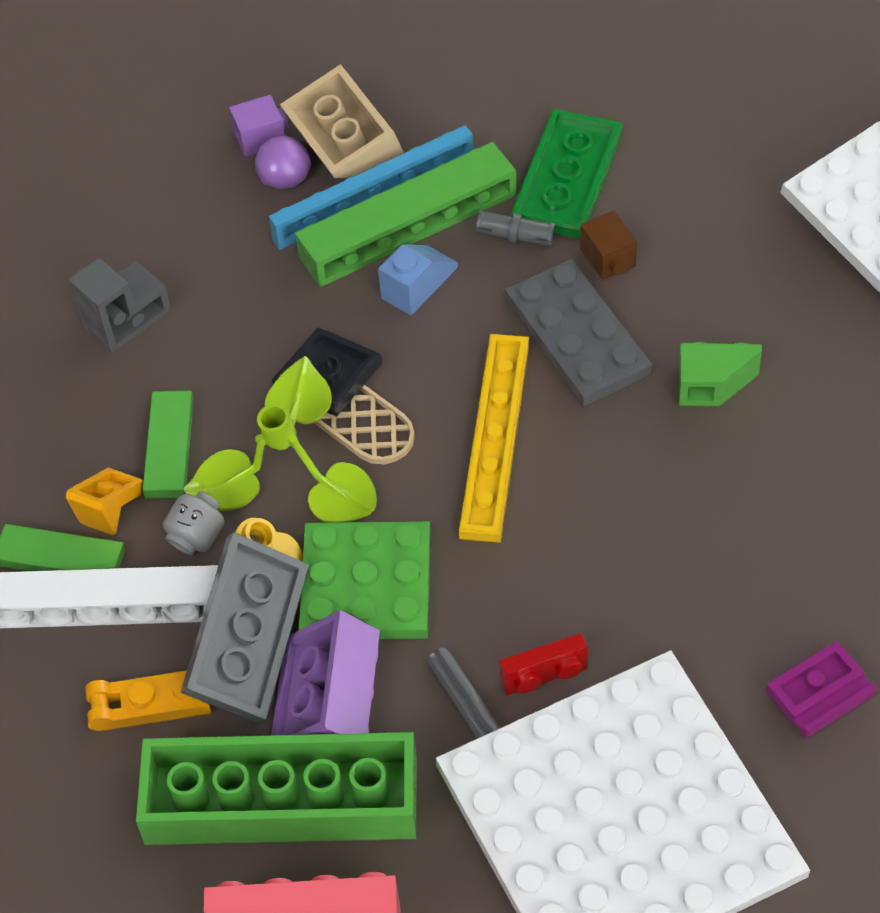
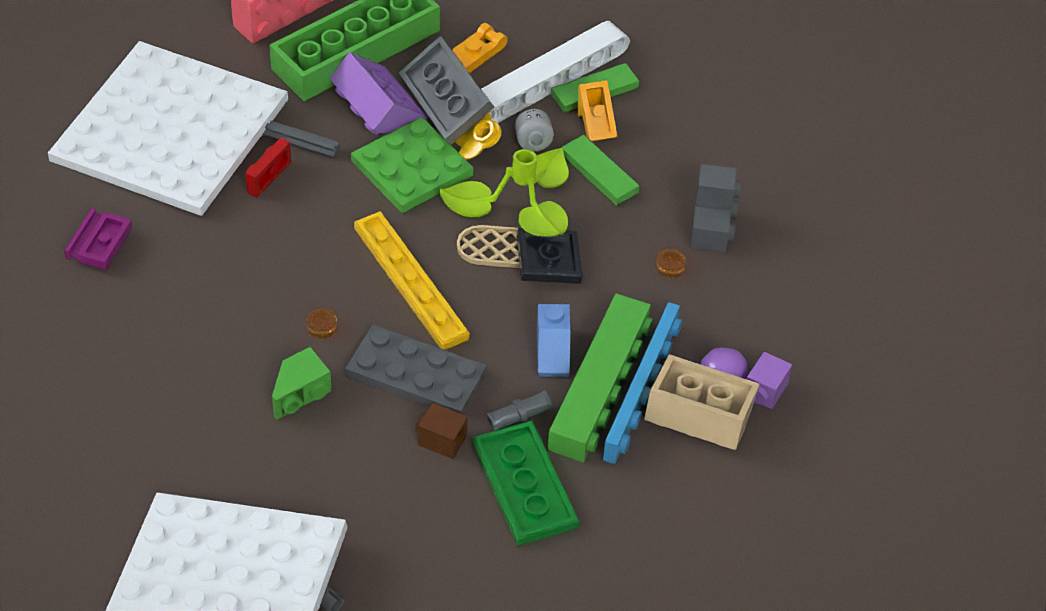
camera: 135 degrees right, 5 degrees down
none -> clear orange tile [306,308,338,339]
none -> clear orange tile [656,248,687,278]

